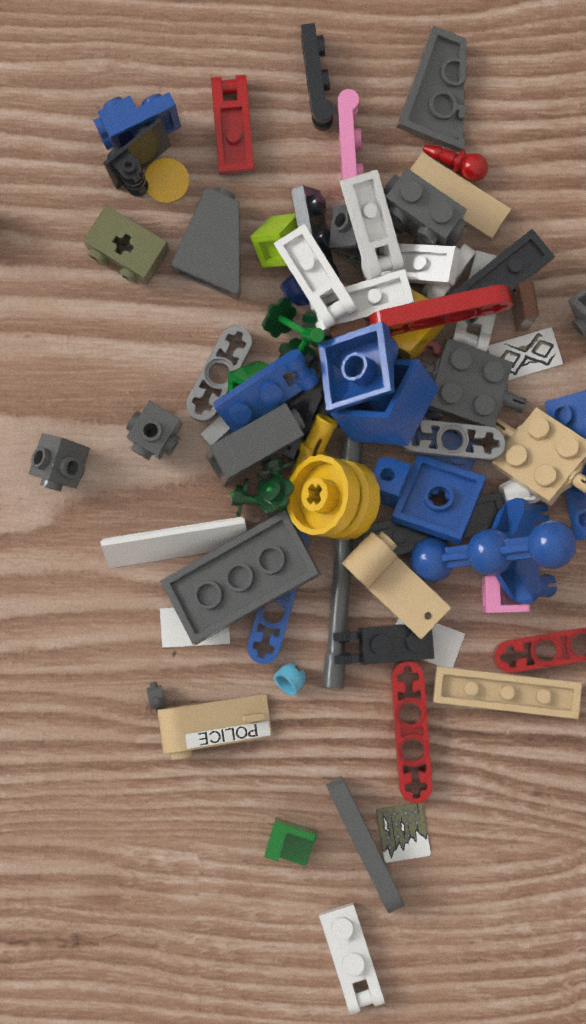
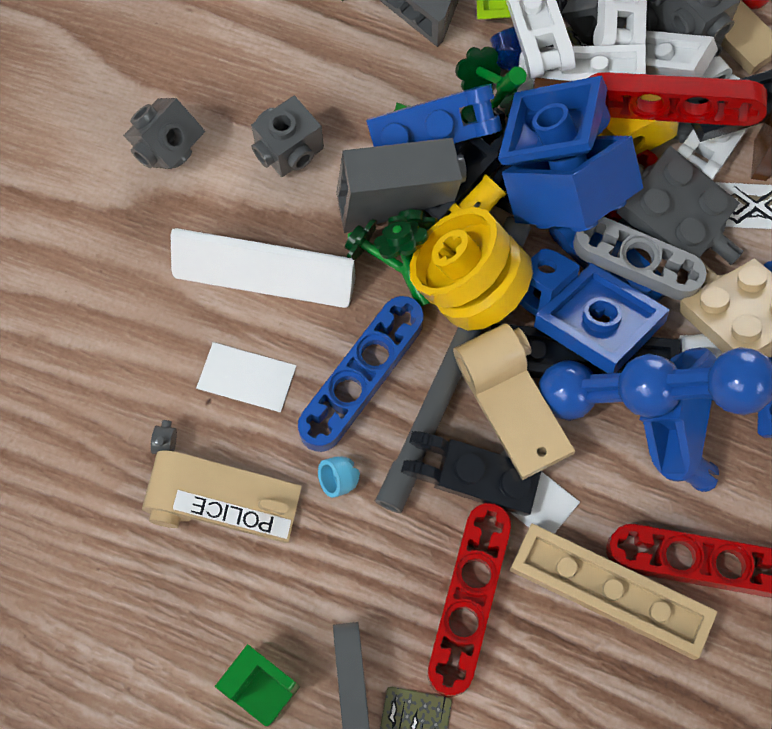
camera: 15 degrees right, 15 degrees down
dark grey plate [161,510,321,645] -> none
light grey beam [186,325,252,422] -> none
bright pink panel [481,576,530,613] -> none

